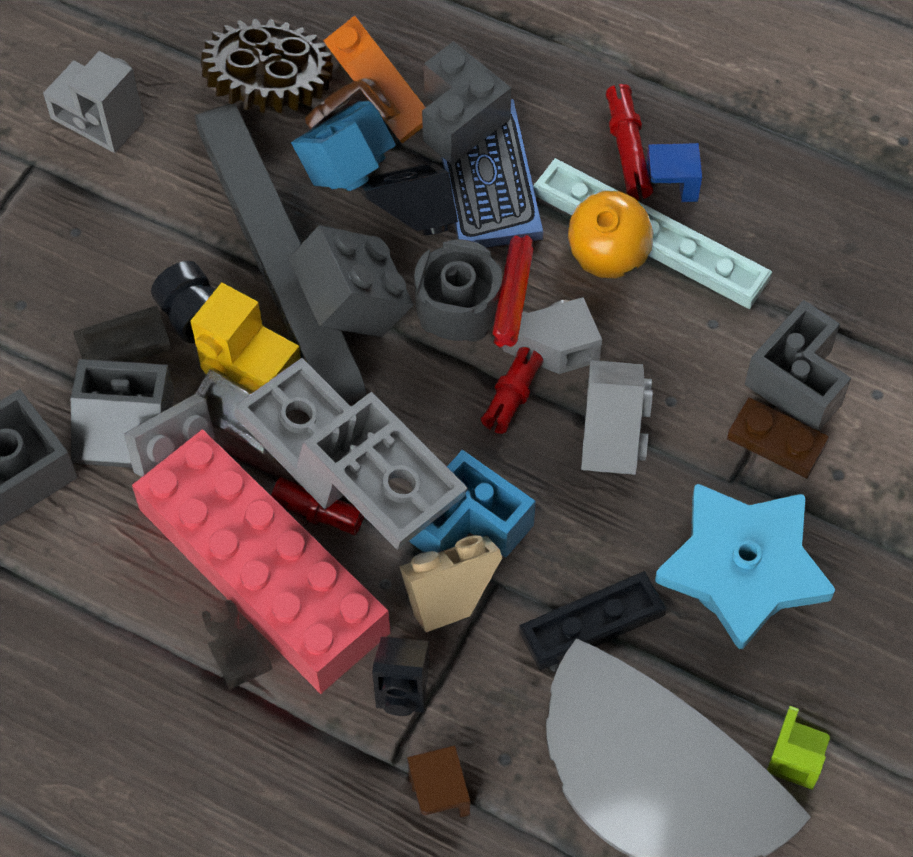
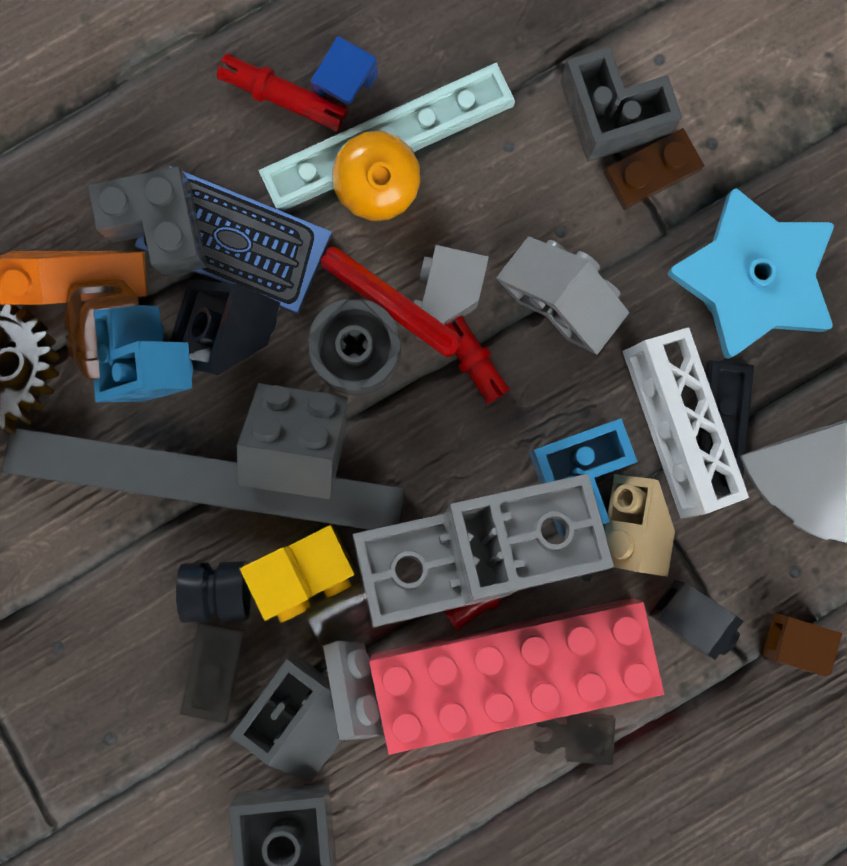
camera: 60 degrees left, 25 degrees up
none -> white fence [622,327,749,519]

